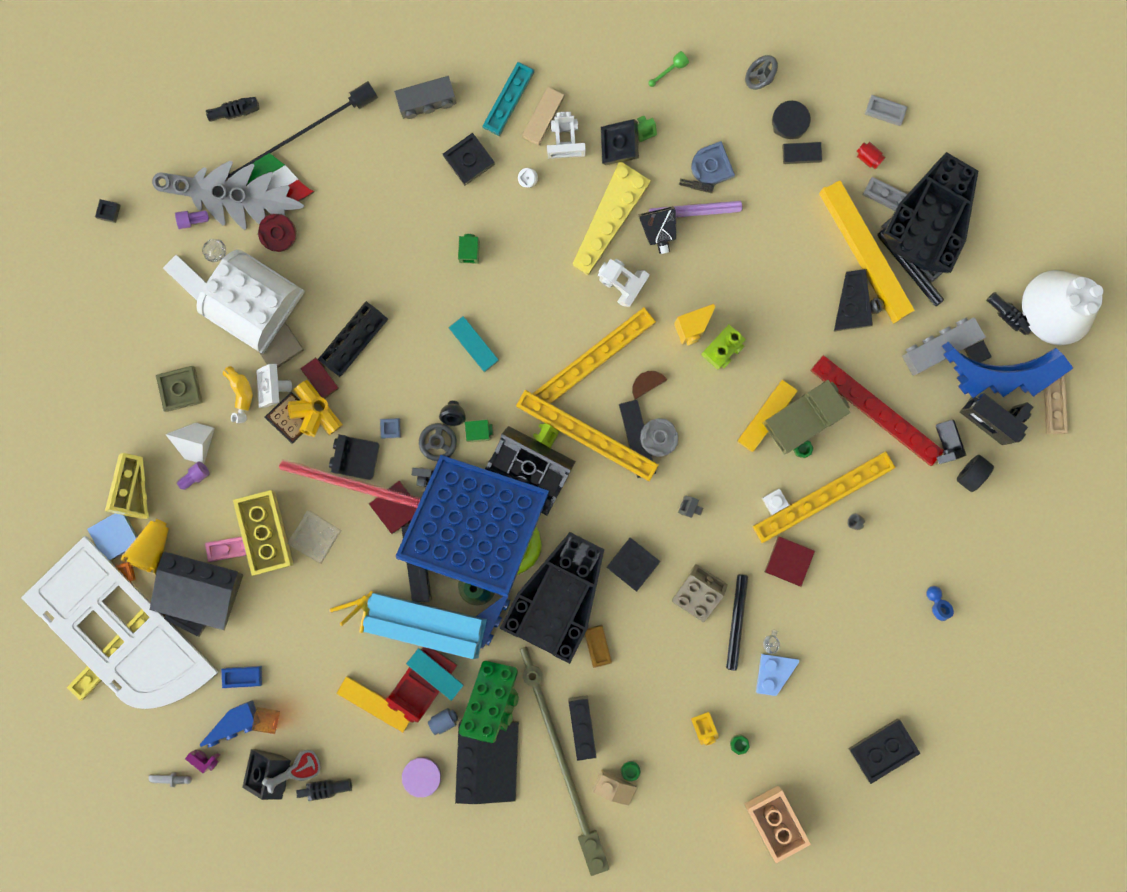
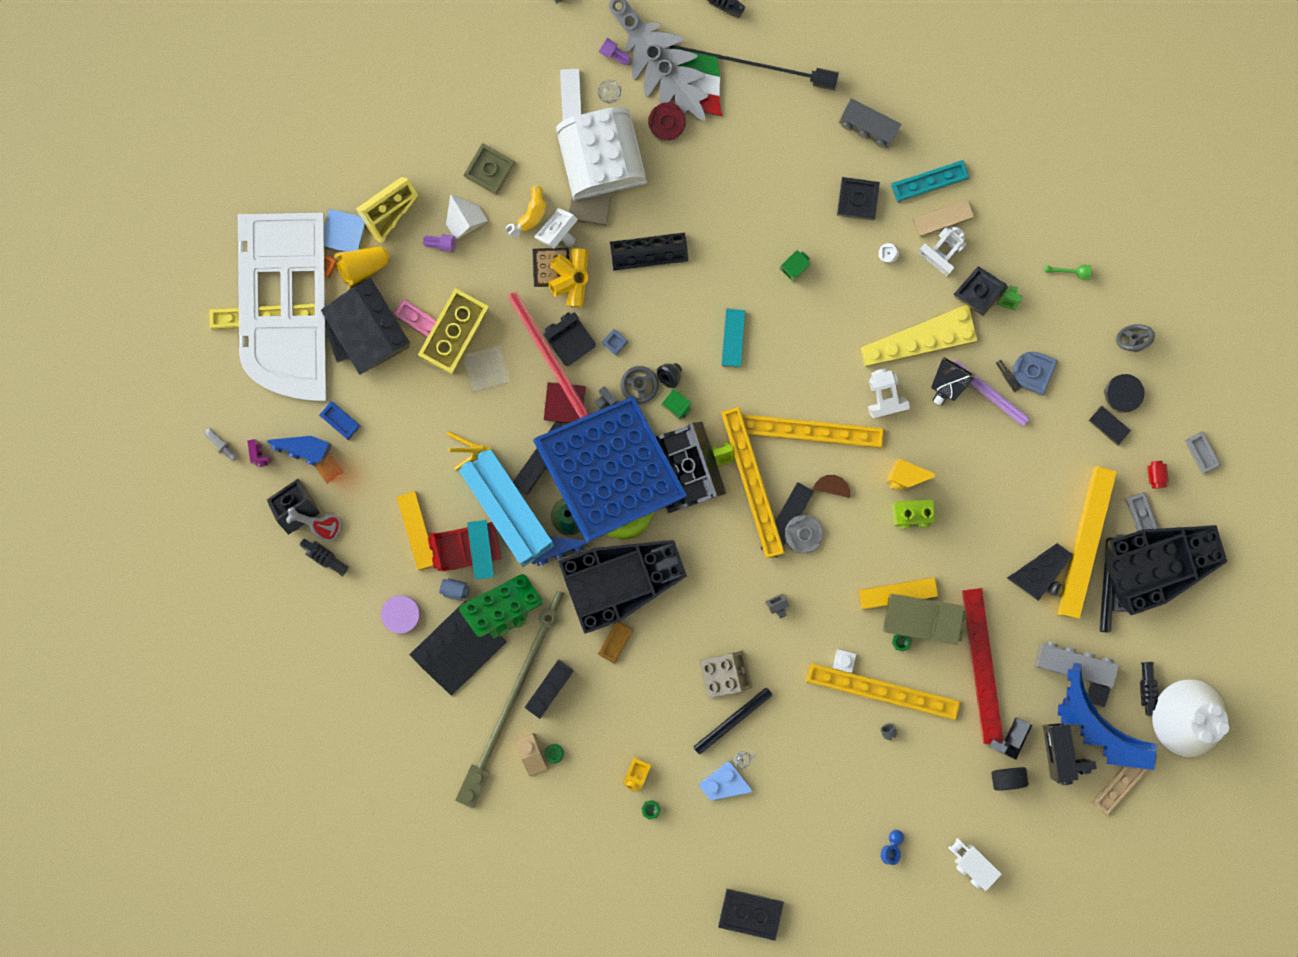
camera: 35 degrees right, 0 degrees up
dark red tile [300,357,339,399] -> none
black plate [606,537,661,592] -> none
light nougat brick [744,786,811,863] -> none
dark red tile [764,536,815,587] -> none
none -> white brick [948,838,1002,891]

